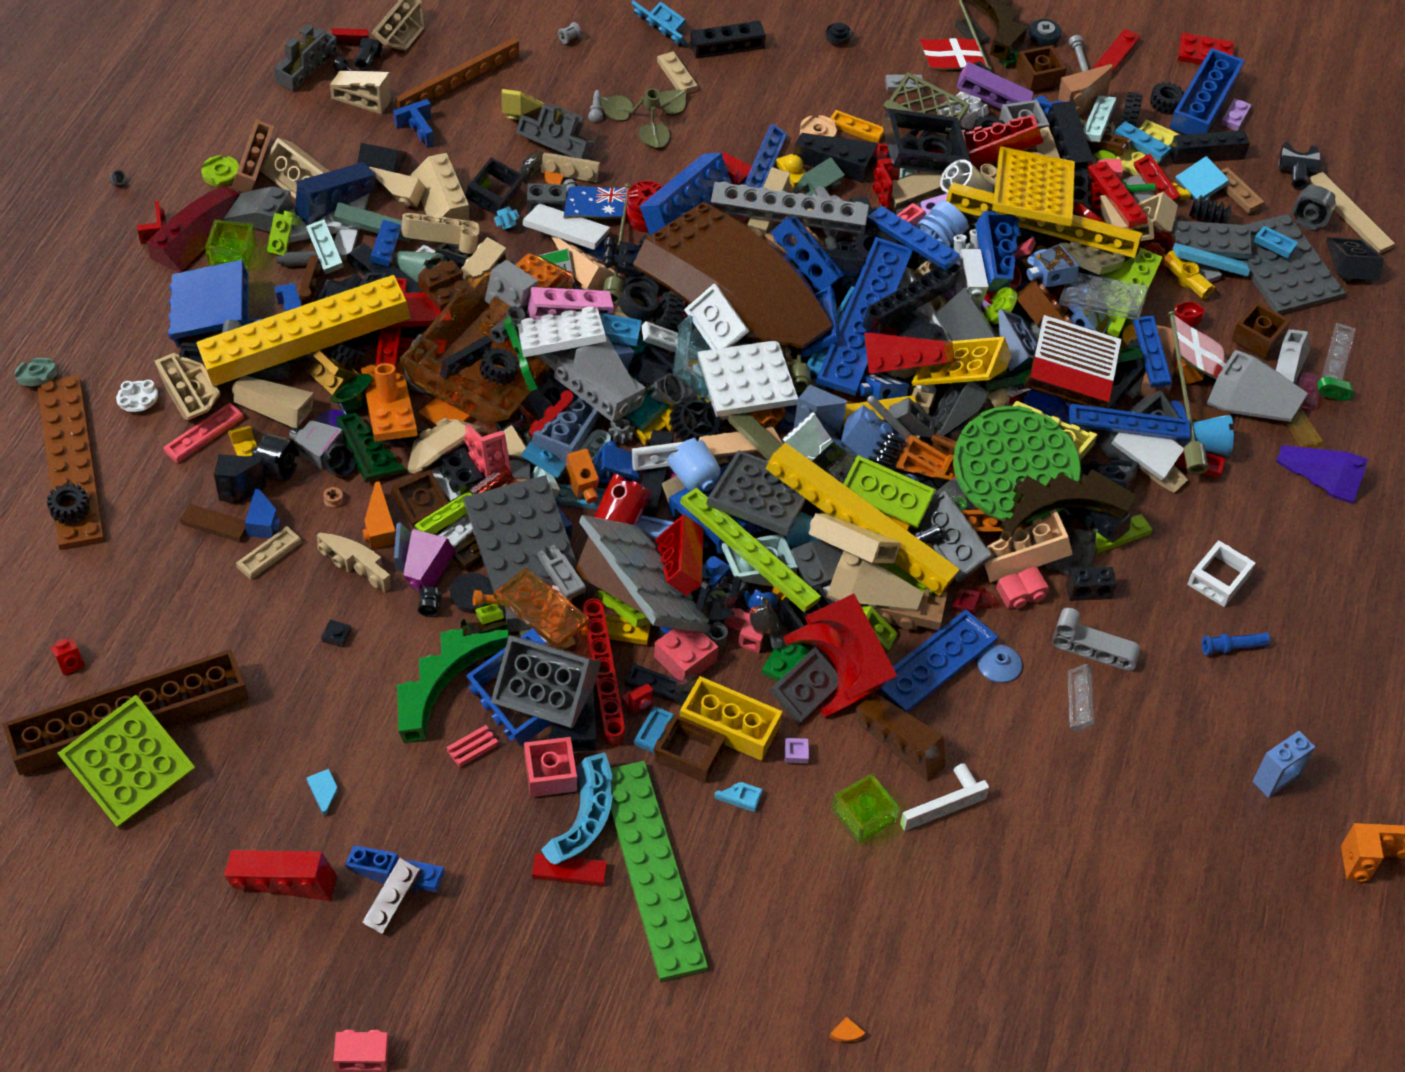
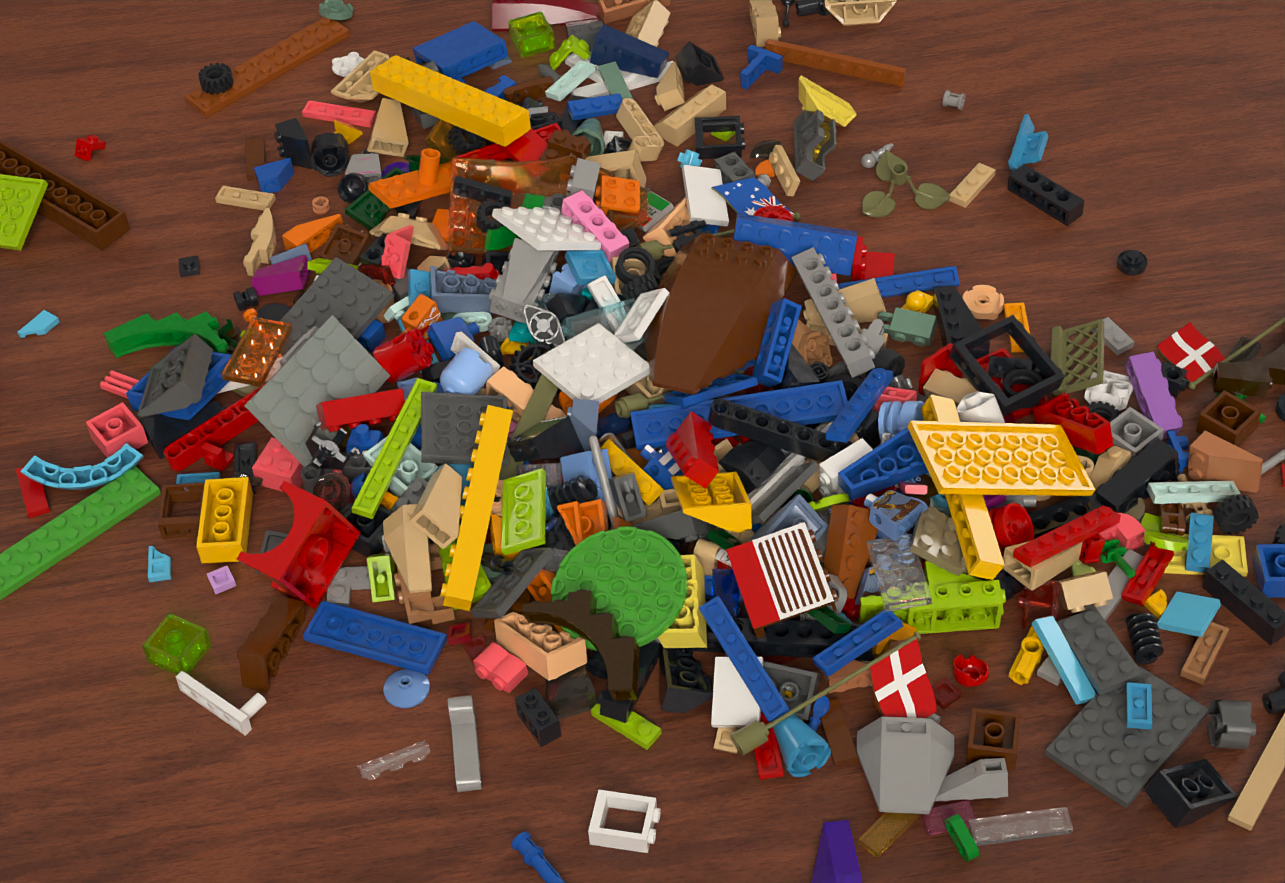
camera: 70 degrees right, 5 degrees down
none -> lime tile [1143,531,1189,551]

